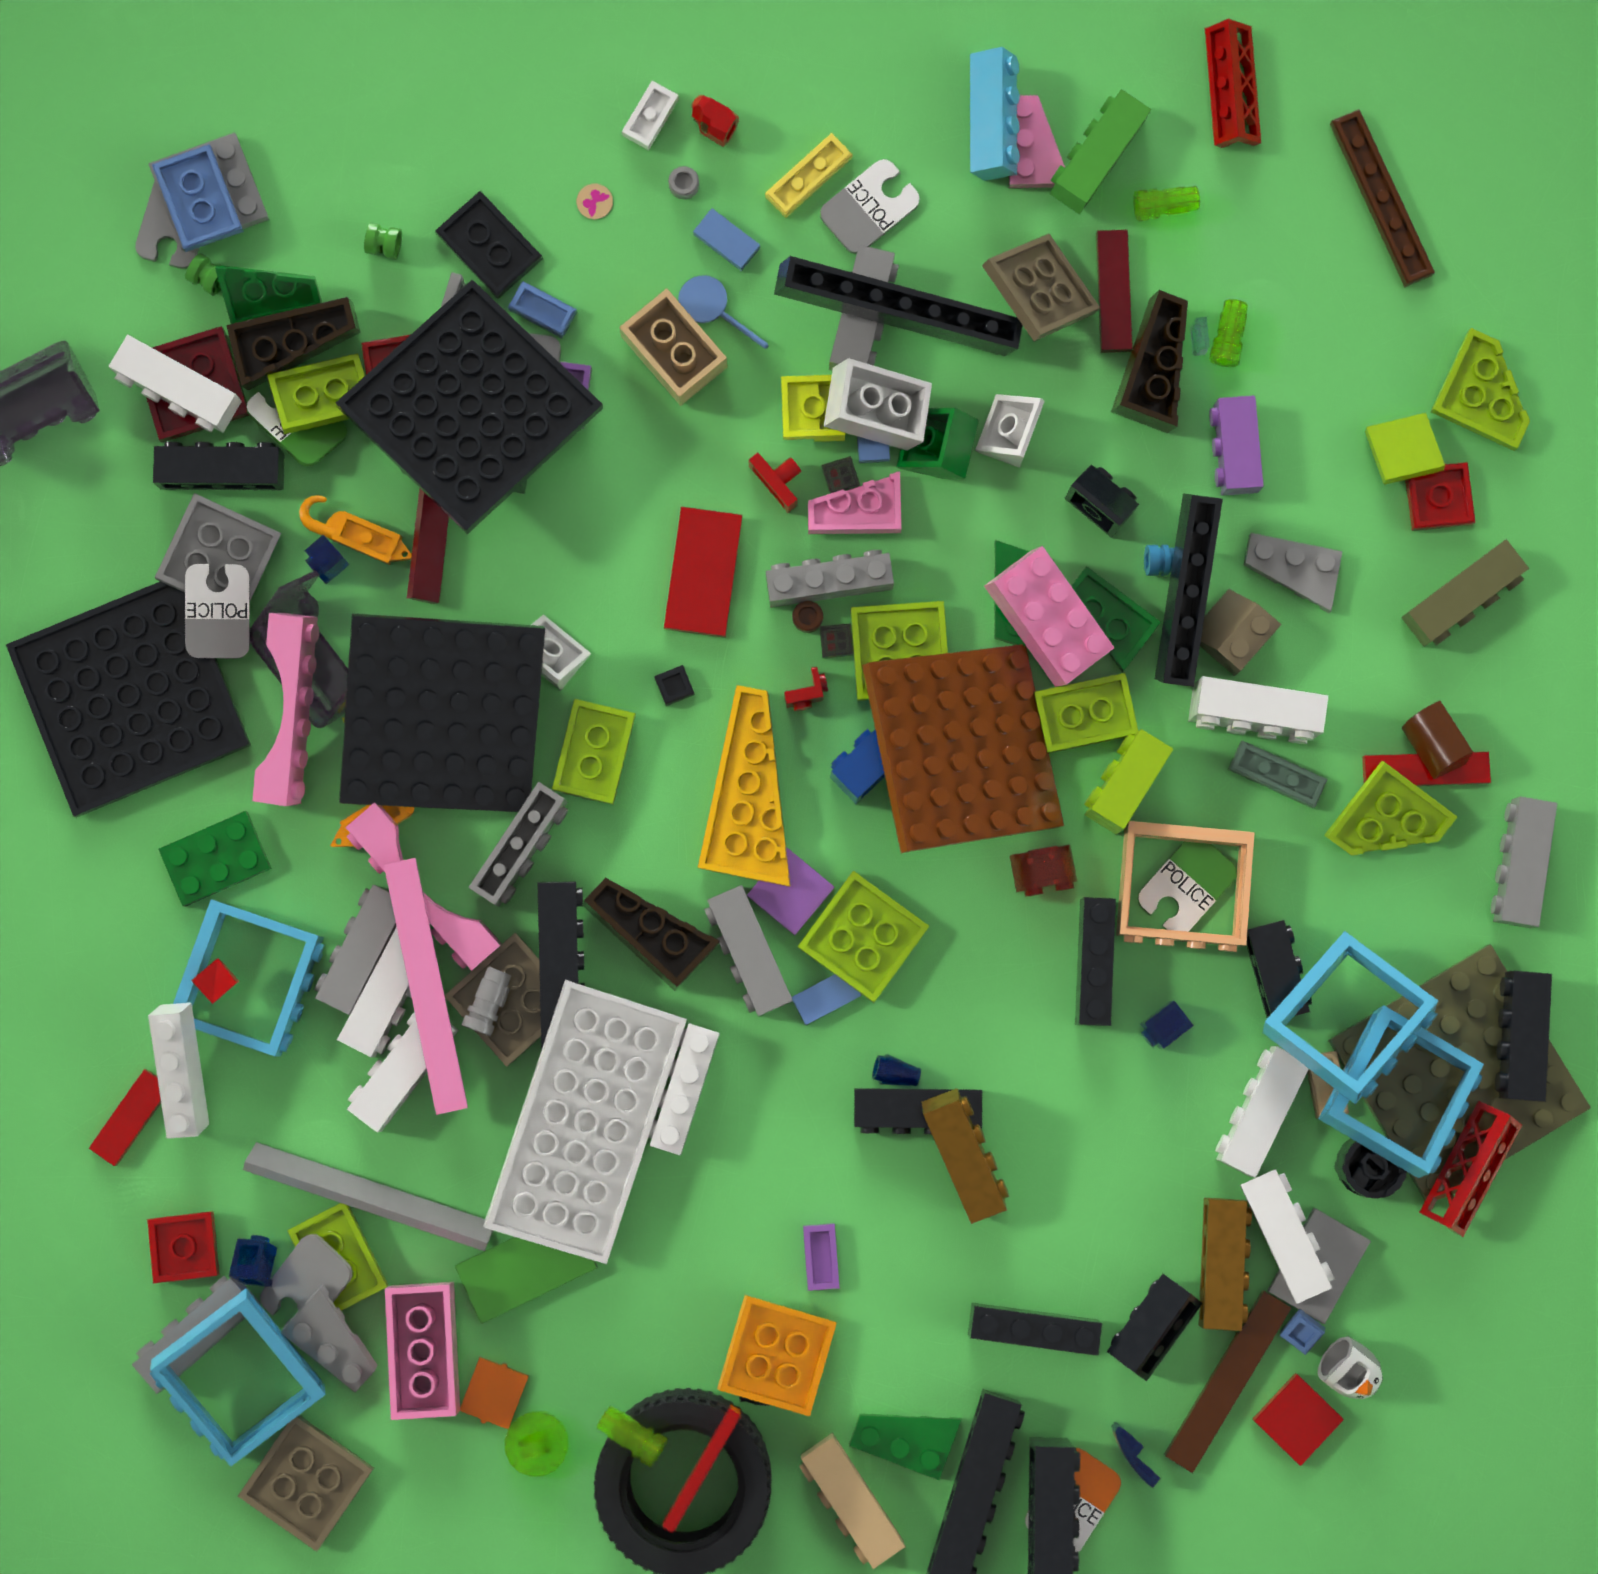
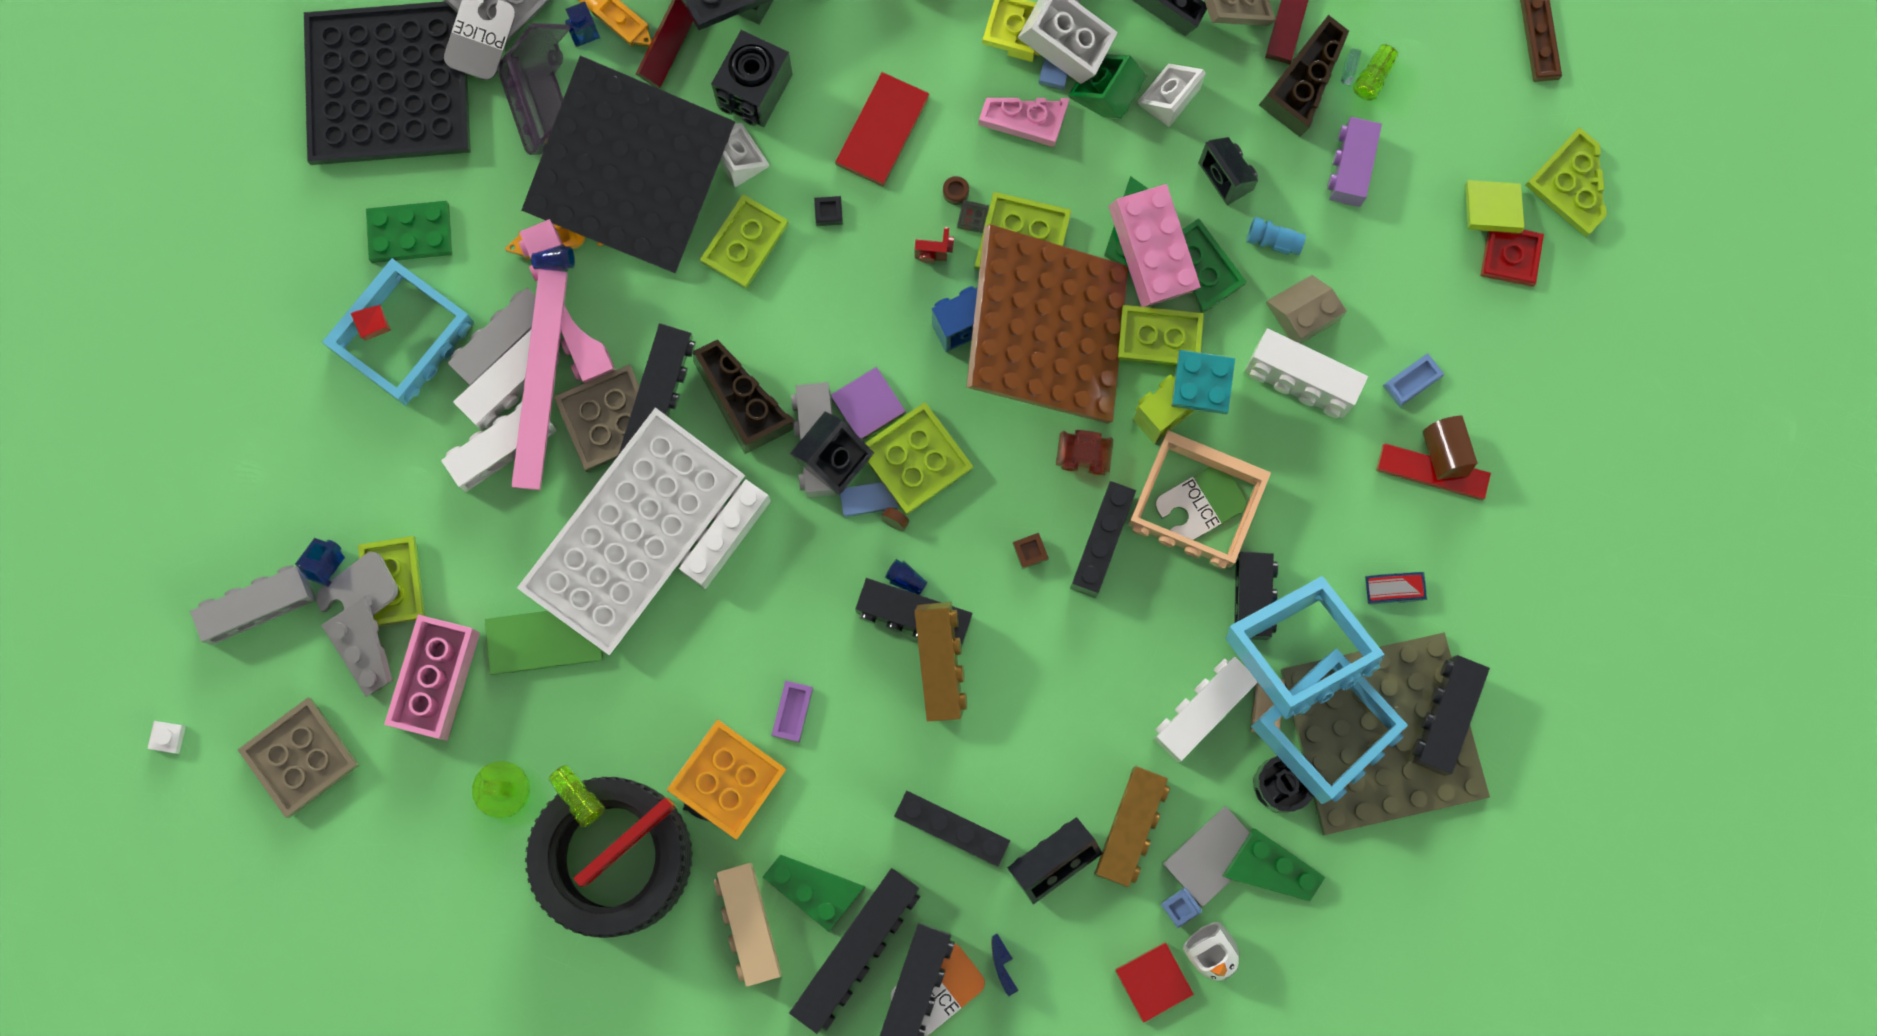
camera: 20 degrees right, 5 degrees down
red tile [89,1069,161,1166] -> none
red plate [147,1211,220,1283] -> none
white brick [148,1002,209,1138] -> none
medium azure window [150,1288,326,1467] -> none
light grey tile [243,1142,494,1251] -> none
bright pink arch [252,613,319,806] -> none
orange piece [460,1357,529,1429] -> none
light grey axle [461,967,511,1036] -> none
light grey brick [468,782,568,907] -> none
yellow wing [698,685,791,887] -> none
red tile [748,452,802,513] -> none
light grey brick [766,550,894,608] -> none
clear smoke tile [821,456,860,493] -> none
clear blue brick [1140,1000,1194,1049] -> none
black brick [1155,493,1223,687] -> none
reddish brown tile [1164,1290,1291,1473] -> none
sand green tile [1228,740,1328,808] -> none
white brick [1240,1169,1334,1304] -> none
light grey wing [1244,533,1342,613] -> none
lime plate [1324,761,1457,856] -> none
olive brick [1401,539,1529,646] -> none
red fence [1419,1101,1522,1237] -> none
light grey brick [1491,796,1557,928] -> none
none -> white plate [147,721,186,754]
none -> clear blue cone [531,244,575,272]
none -> black brick [711,30,793,127]
none -> black slope [790,411,874,495]
none -> reddish brown tile [881,507,909,531]
none -> reddish brown plate [1012,533,1049,569]
none -> teal plate [1171,350,1235,415]
none -> green wing [1222,828,1325,901]
none -> slope [1365,572,1428,605]
none -> medium blue tile [1383,353,1445,407]

